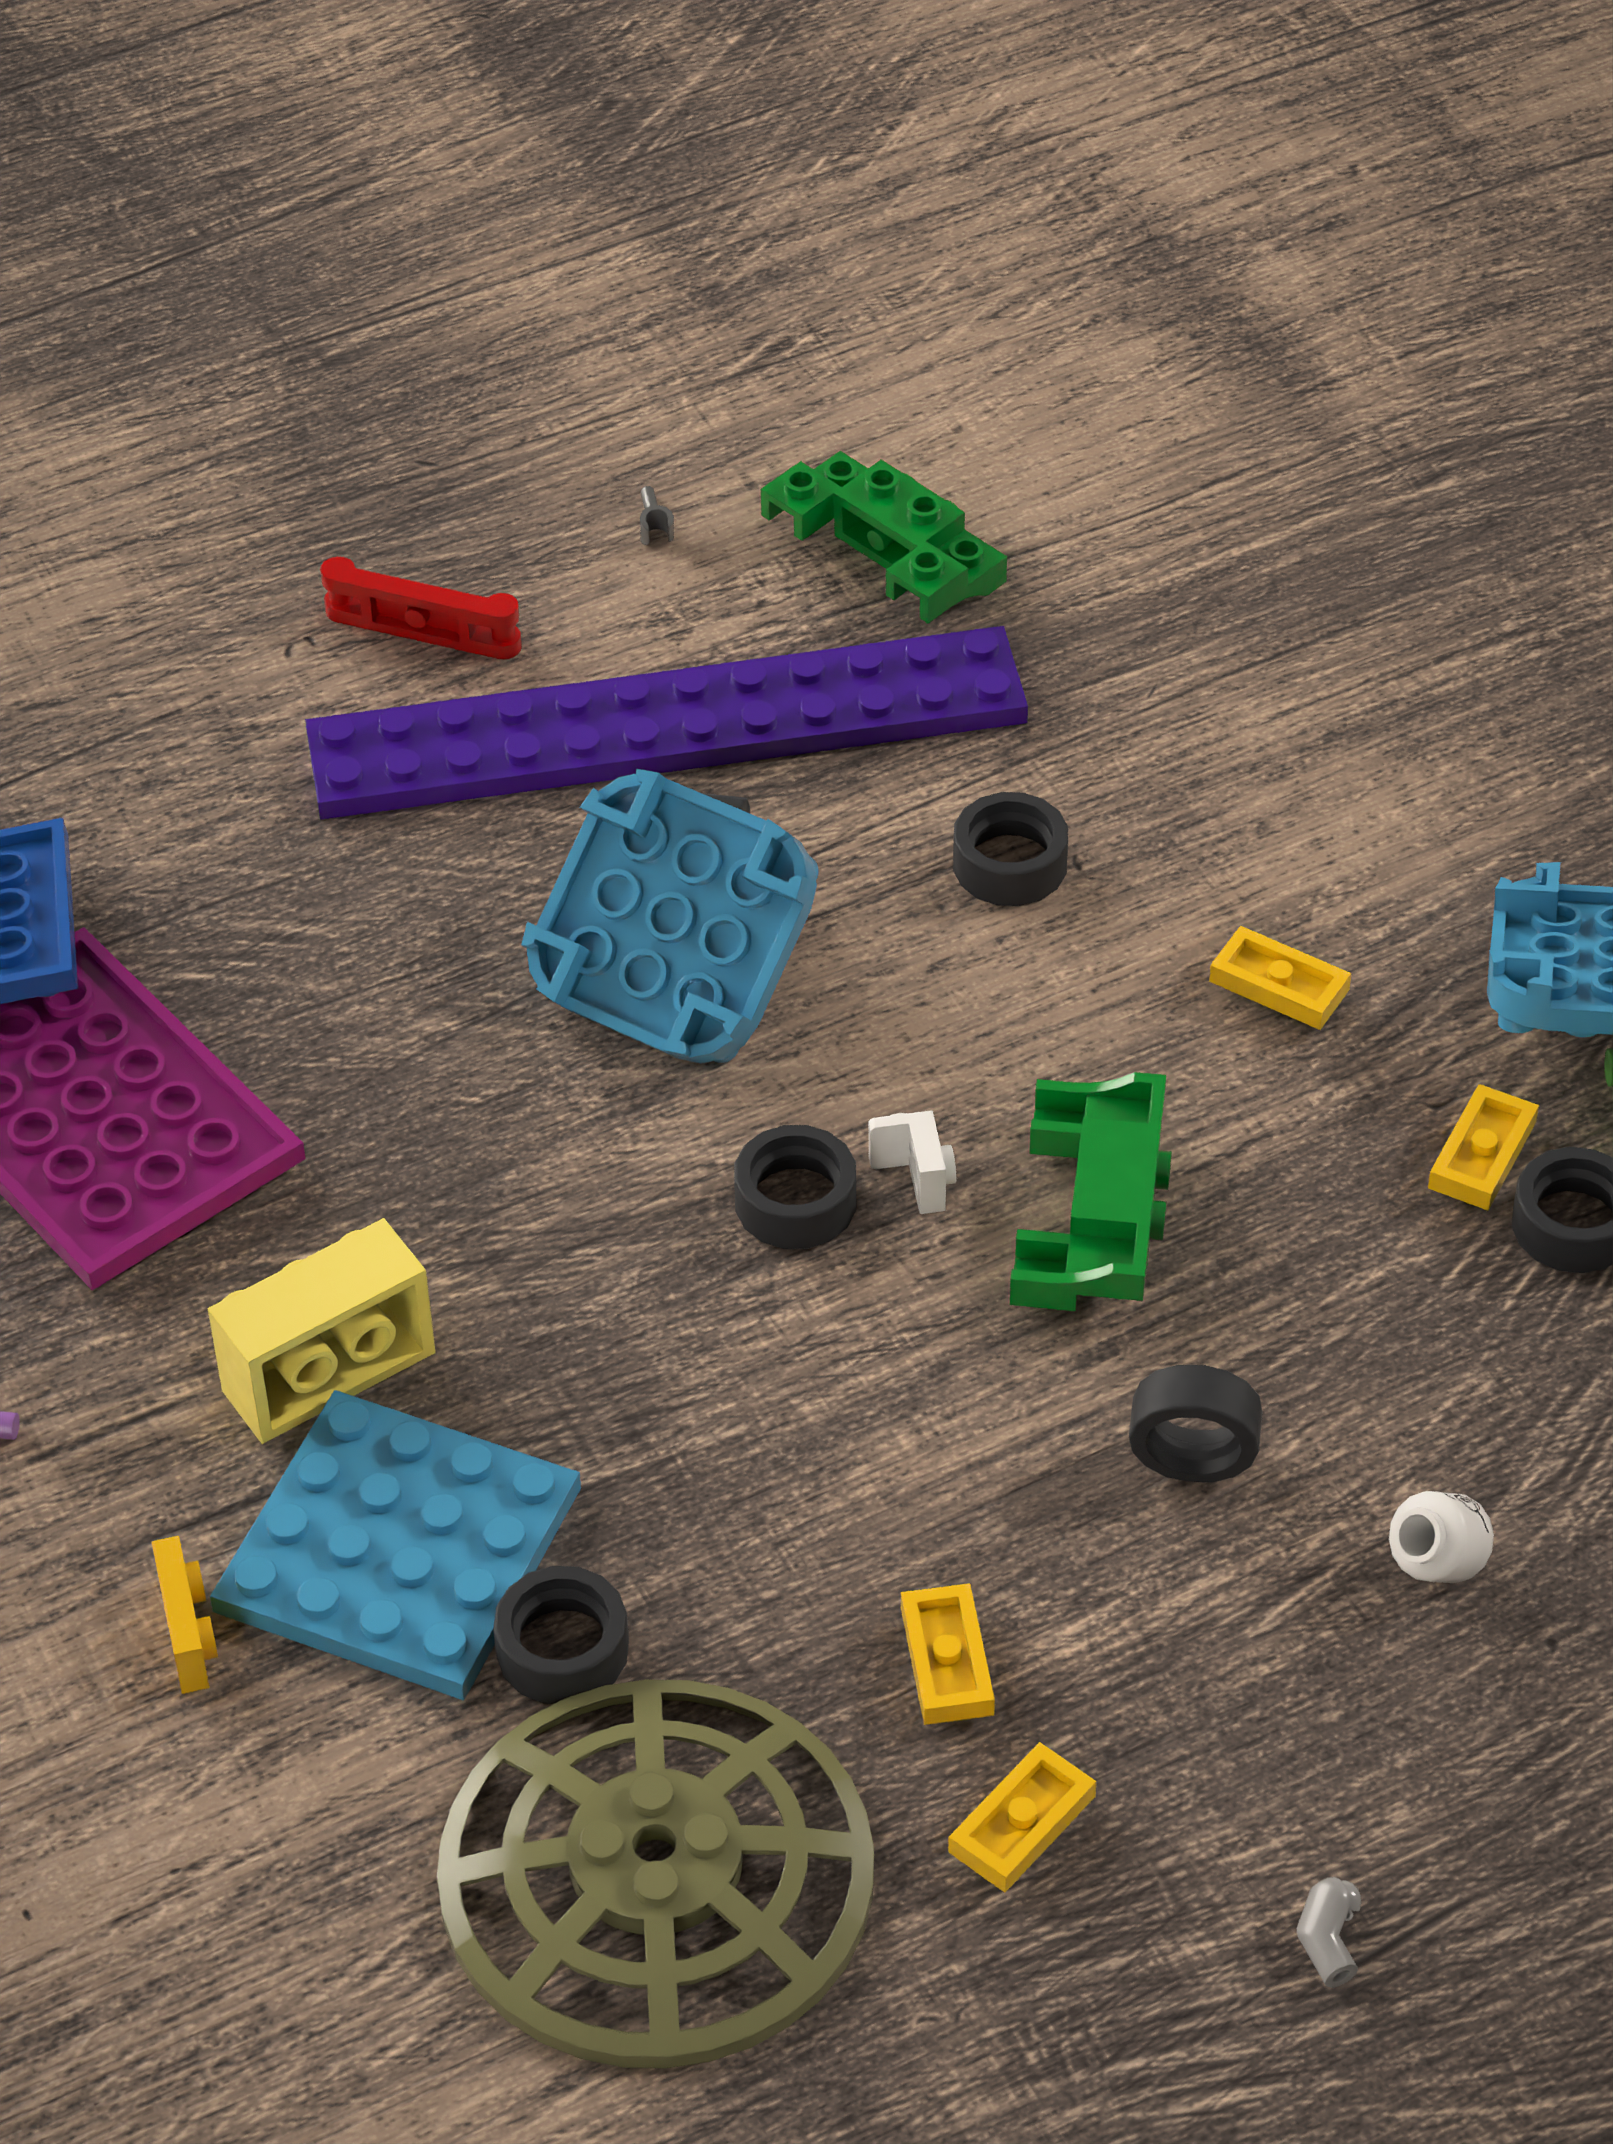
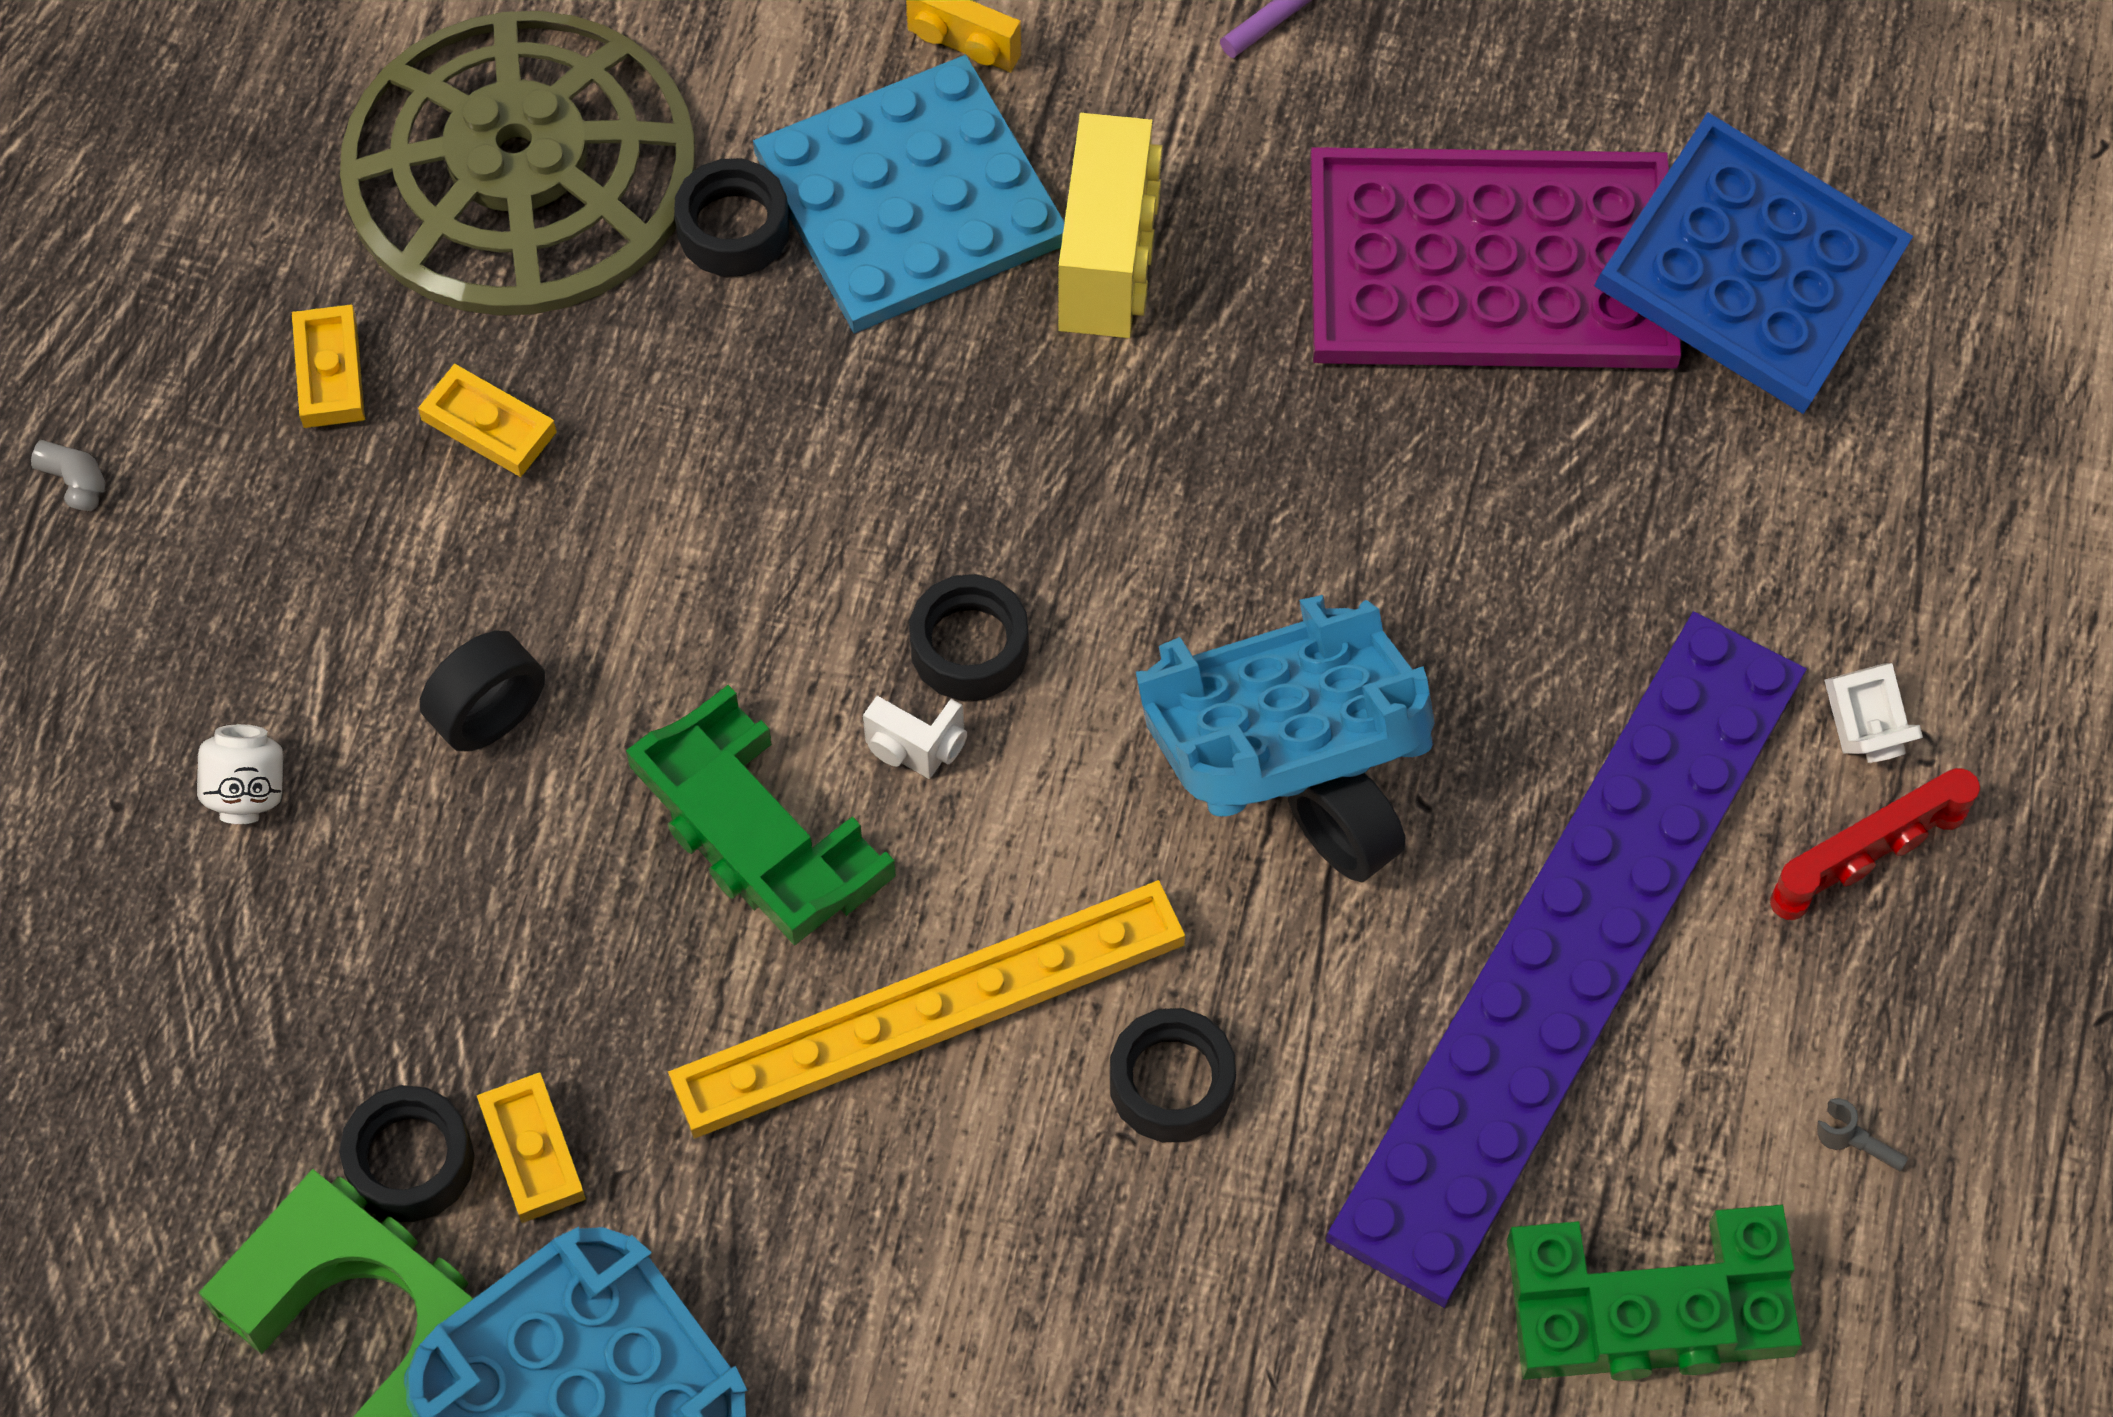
camera: 130 degrees right, 15 degrees up
yellow plate [1209,926,1351,1030] -> none
none -> yellow plate [668,880,1185,1139]
none -> white bracket [1824,663,1923,763]

